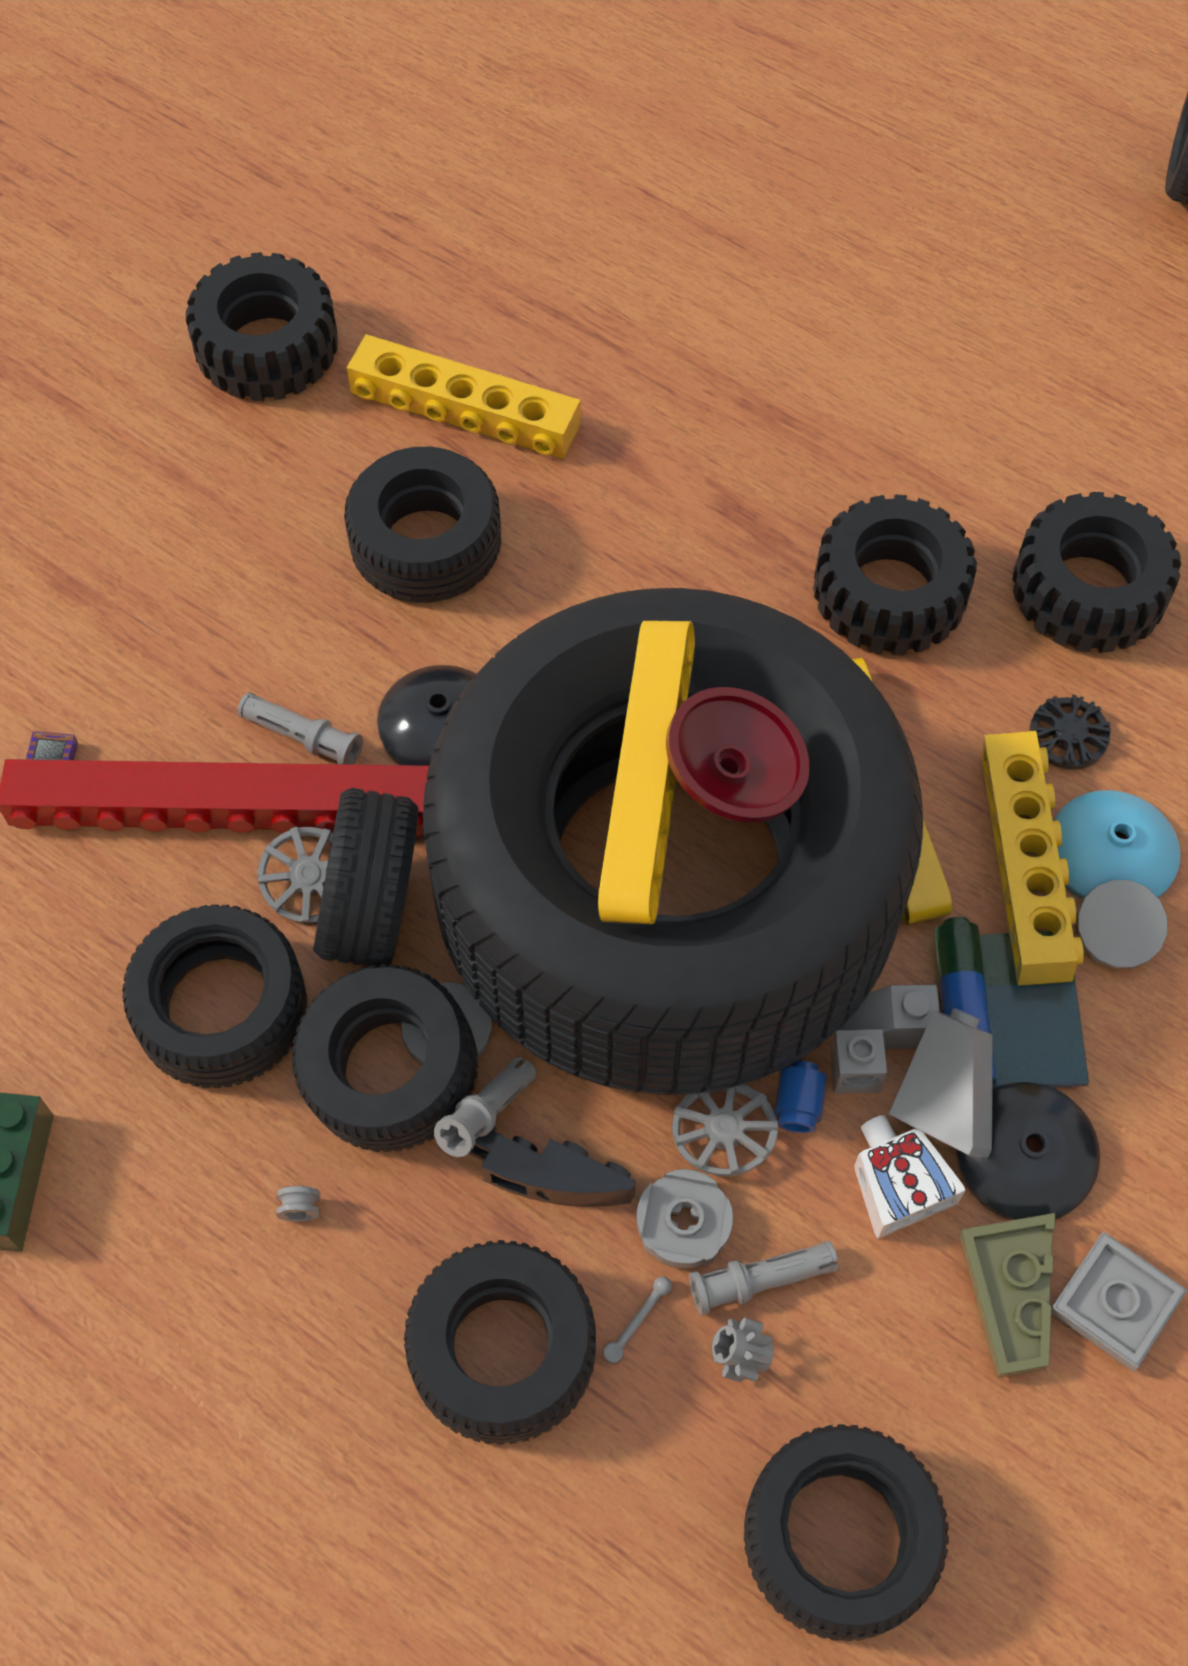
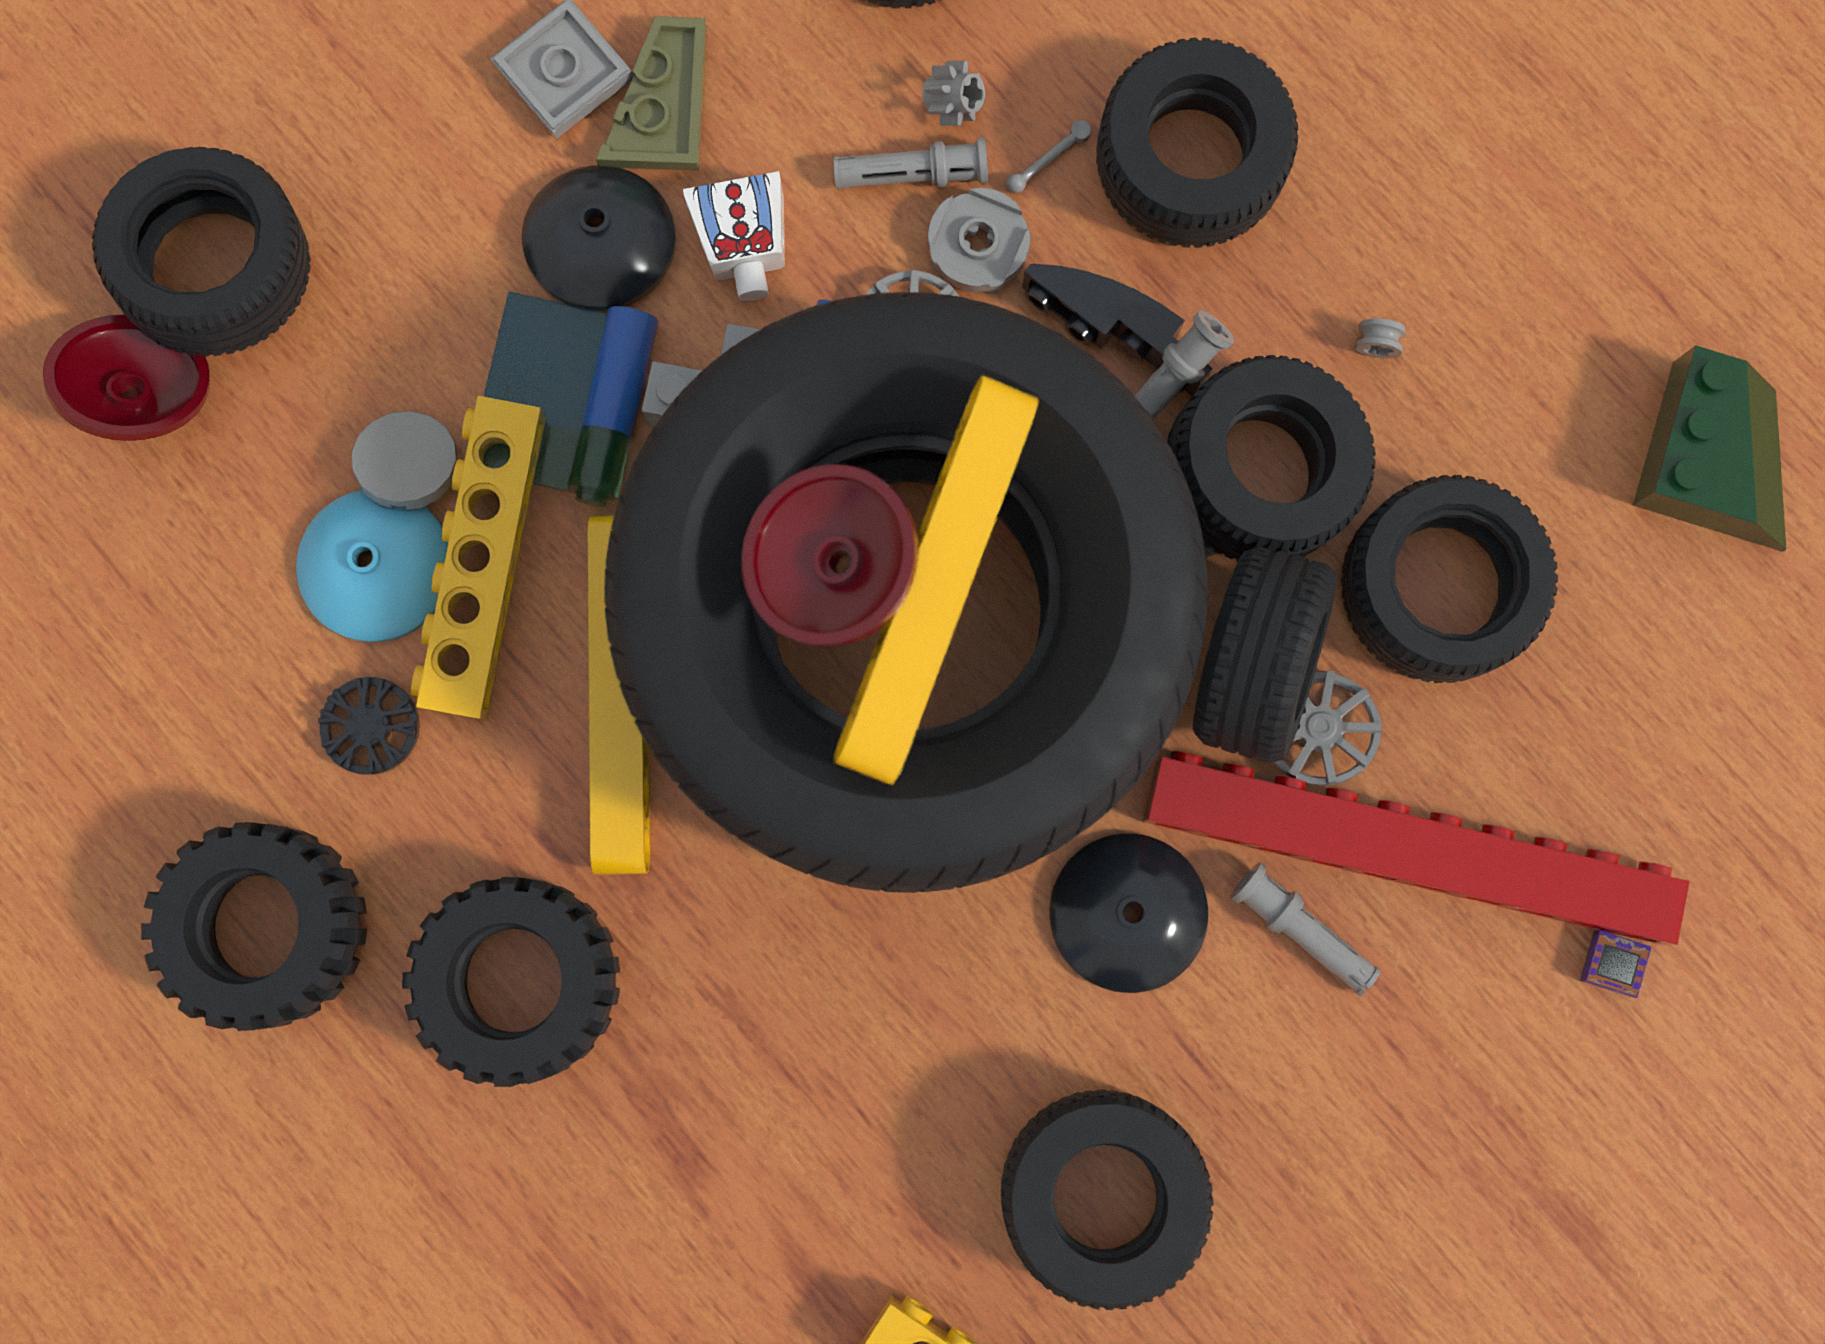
camera: 165 degrees left, 20 degrees up
light grey slope [889,1008,993,1158] -> none

